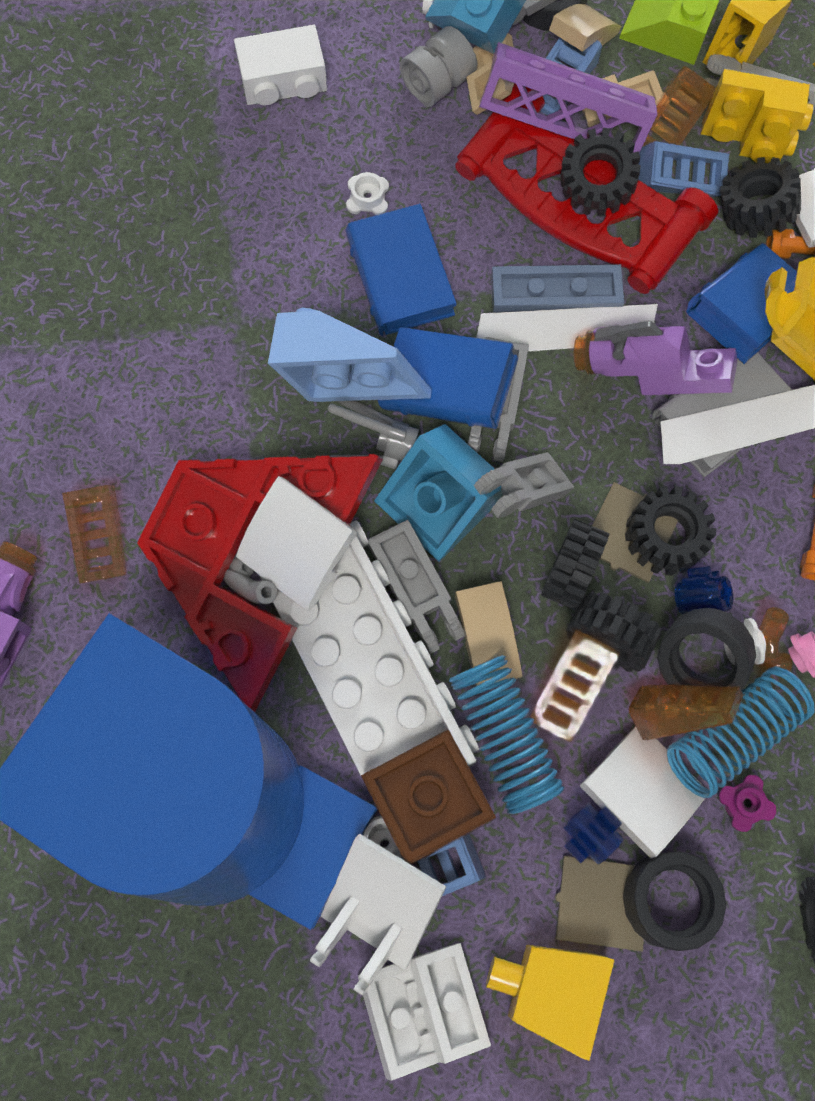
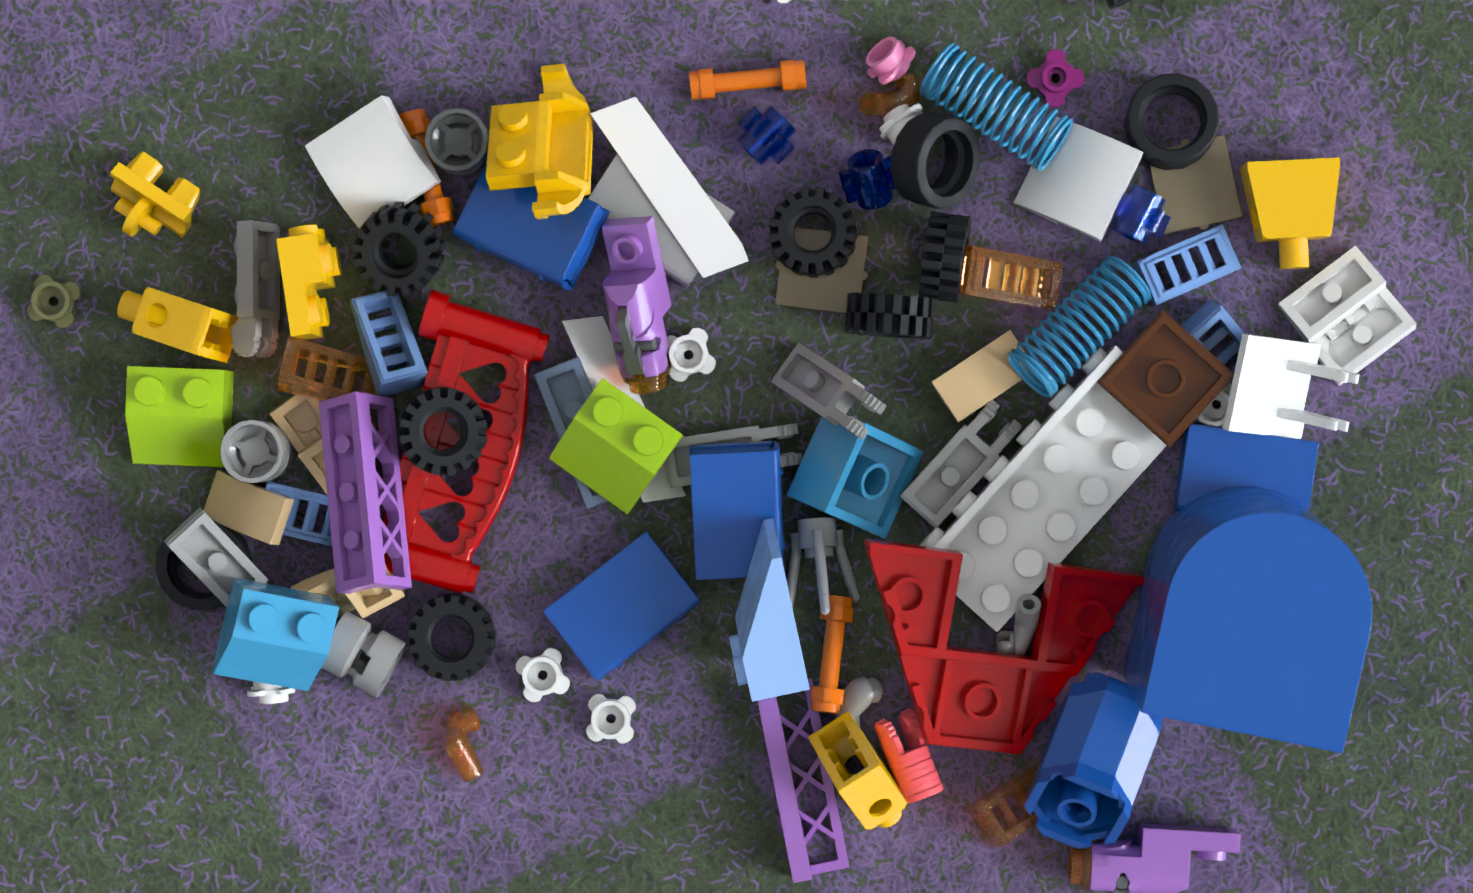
camera: 105 degrees left, 15 degrees up
white brick [234,24,327,105] -> none
white slope [236,476,358,611] -> none
clear orange slope [629,685,743,740] -> none
none -> light grey wheel [220,420,294,483]
none -> black tyre [407,594,497,682]
none -> clear orange arm [446,706,484,782]
none -> lime slope [549,378,684,514]
none -> white plate [586,694,636,744]
none -> white plate [667,328,716,382]
none -> clear blue gear [736,106,796,165]
none -> medium lavender fence [758,677,850,883]
none -> yellow torso [808,711,907,830]
none -> orange bar [809,595,854,714]
none -> light grey arm [835,676,883,728]
none -> coral hinge [874,708,944,804]
none -> blue brick [1024,672,1163,849]
none -> medium blue slope [1133,224,1241,307]

